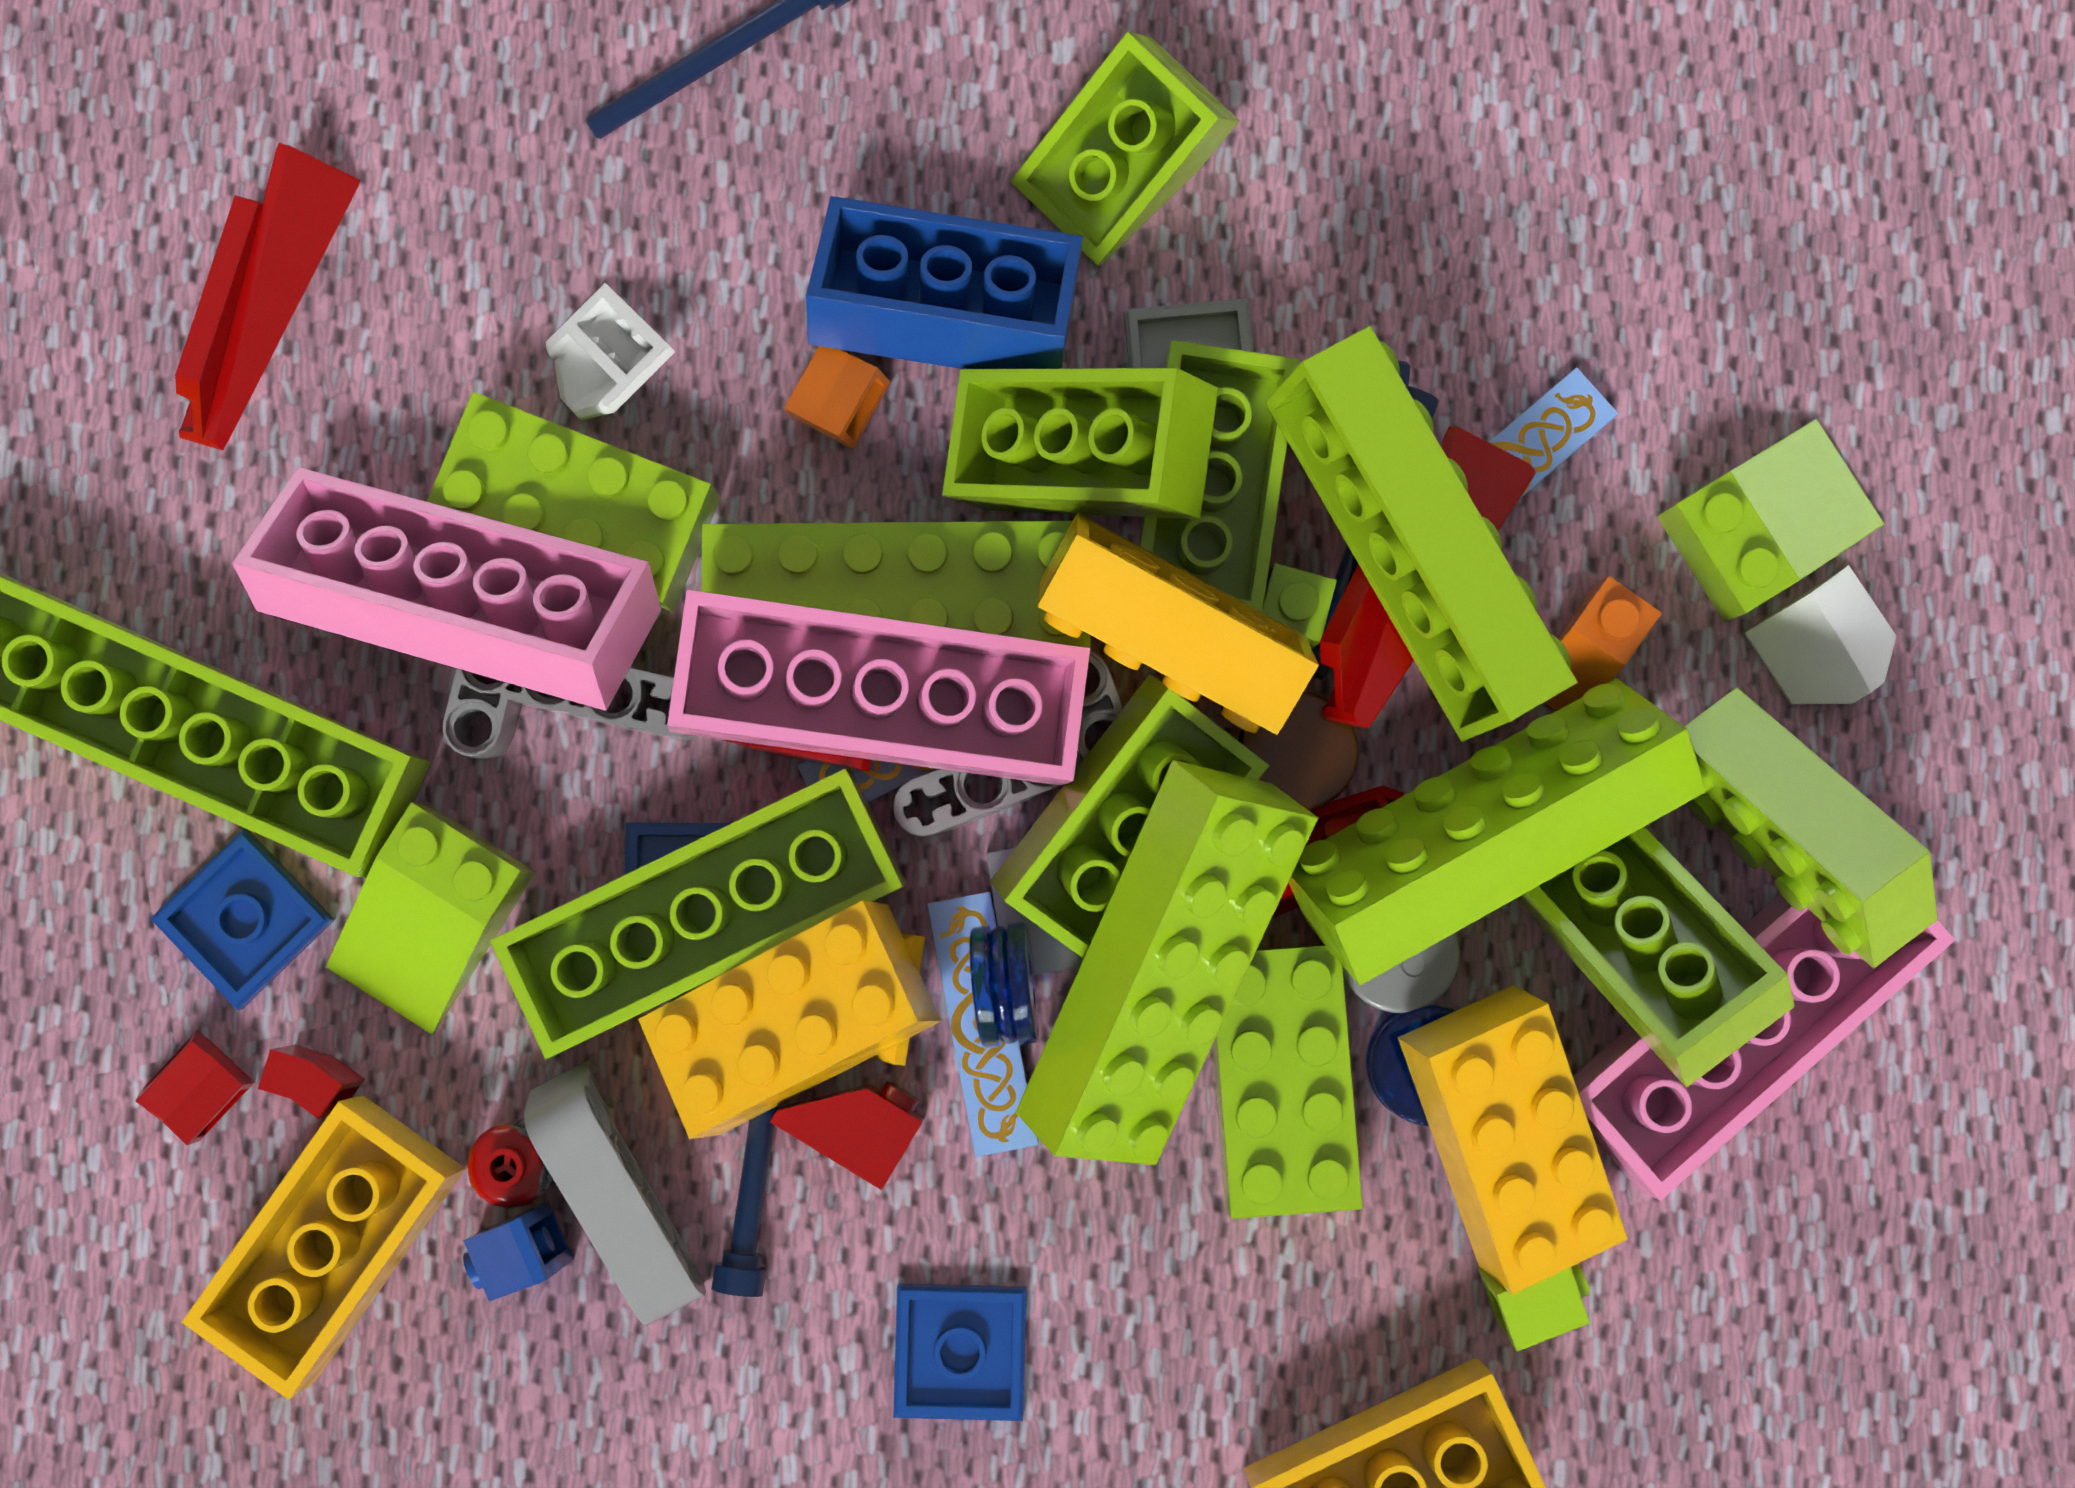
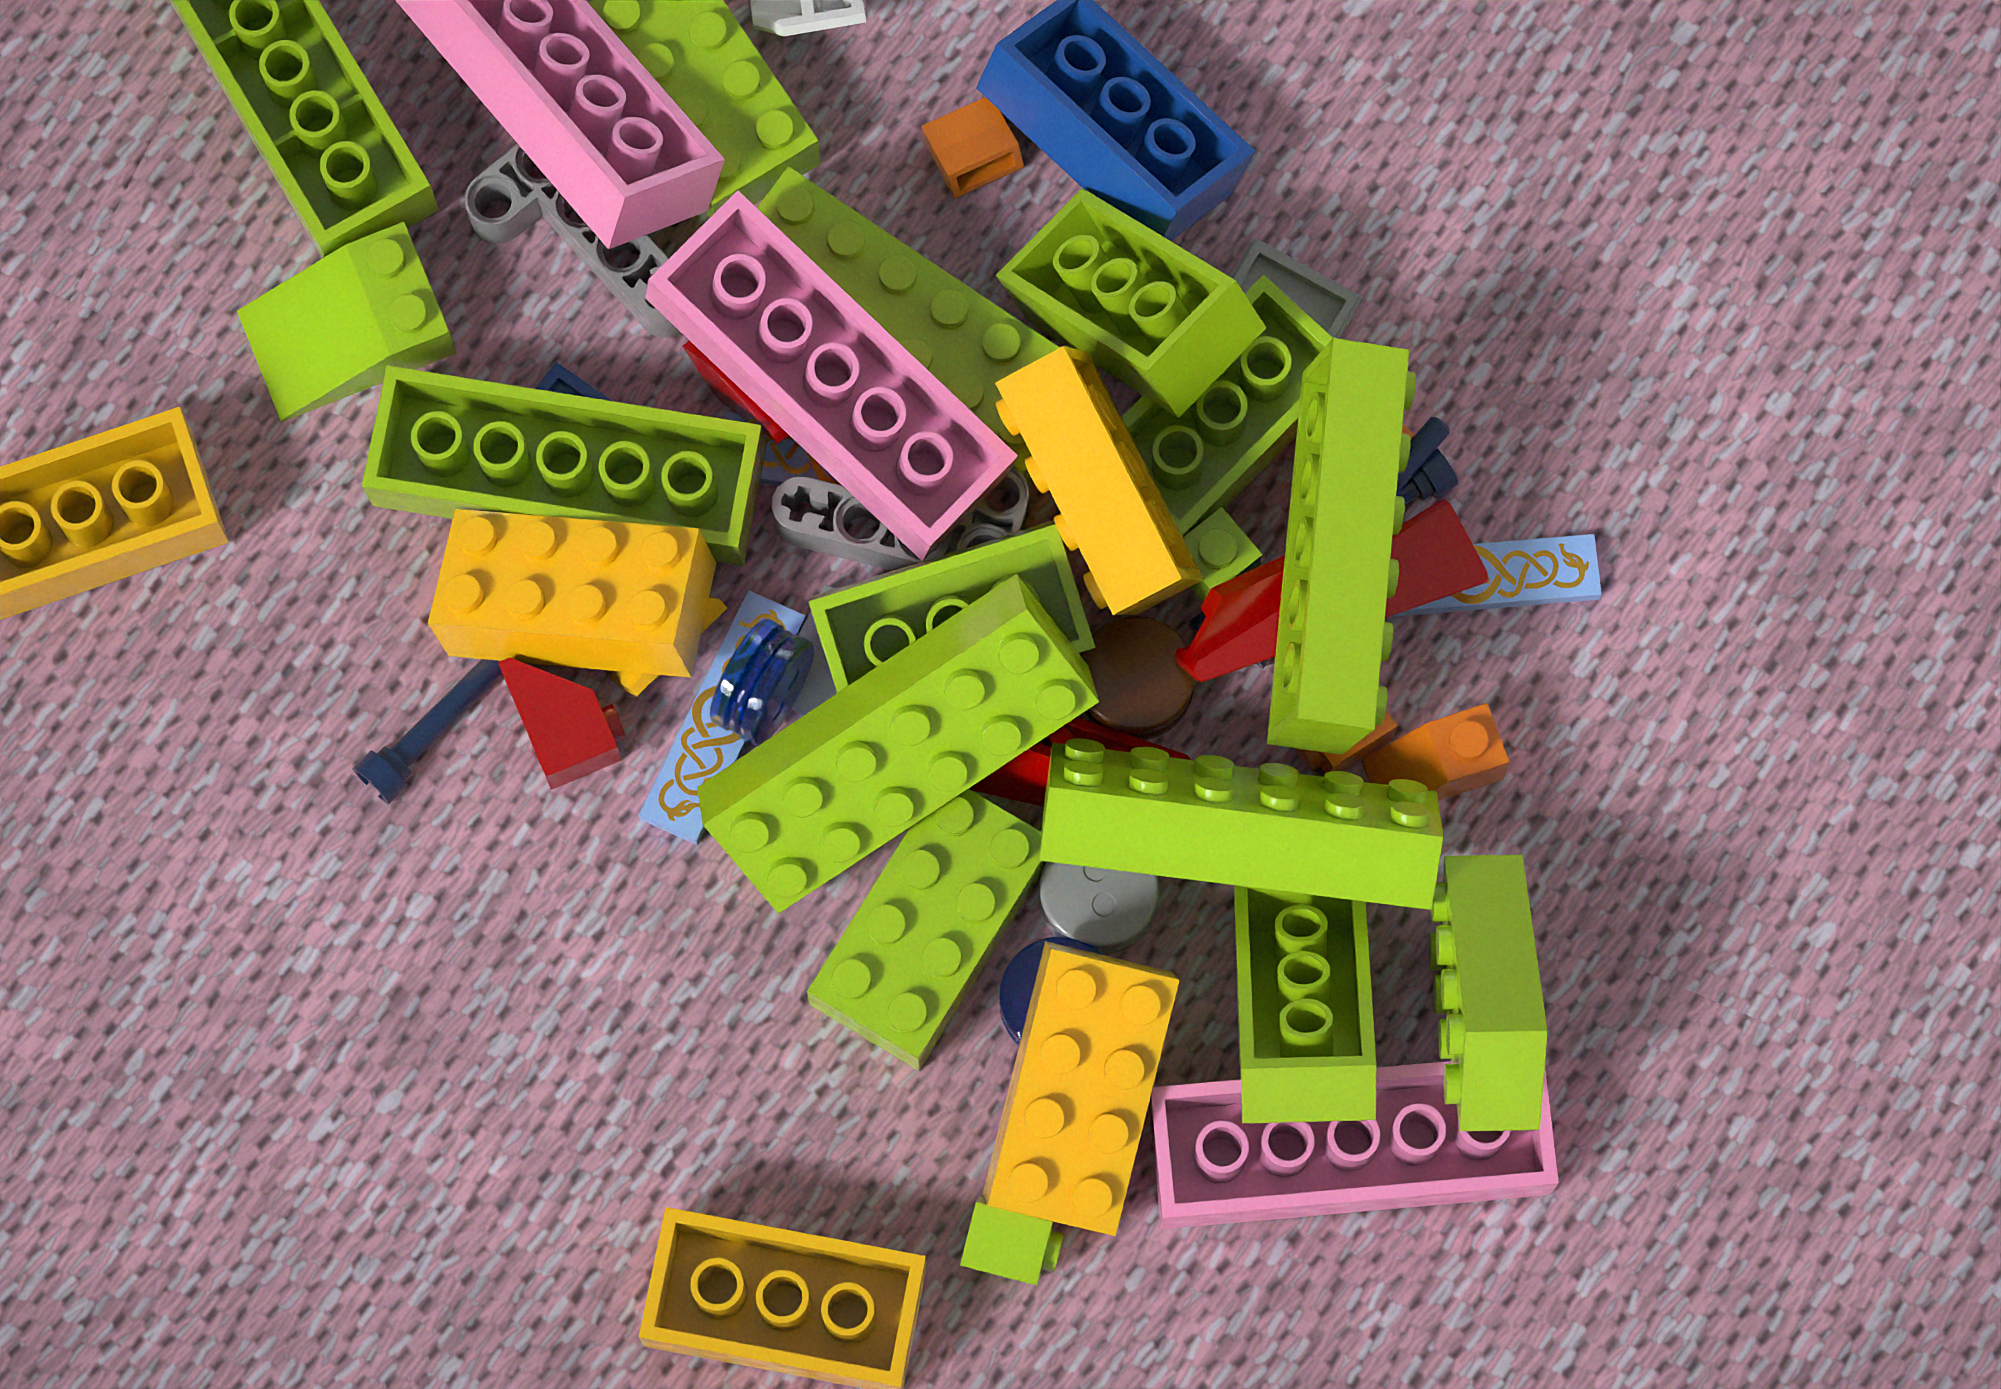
camera: 35 degrees right, 10 degrees down
red piece [135,1030,255,1145] -> none
blue tile [150,829,335,1010] -> none
red piece [258,1044,365,1119] -> none
blue slope [463,1200,574,1301] -> none
red head [467,1118,555,1209] -> none
light grey beam [524,1059,706,1326] -> none
blue tile [893,1283,1026,1421] -> none
lime slope [1010,31,1240,266] -> none
lime slope [1657,419,1884,623] -> none
white slope [1743,565,1897,705] -> none

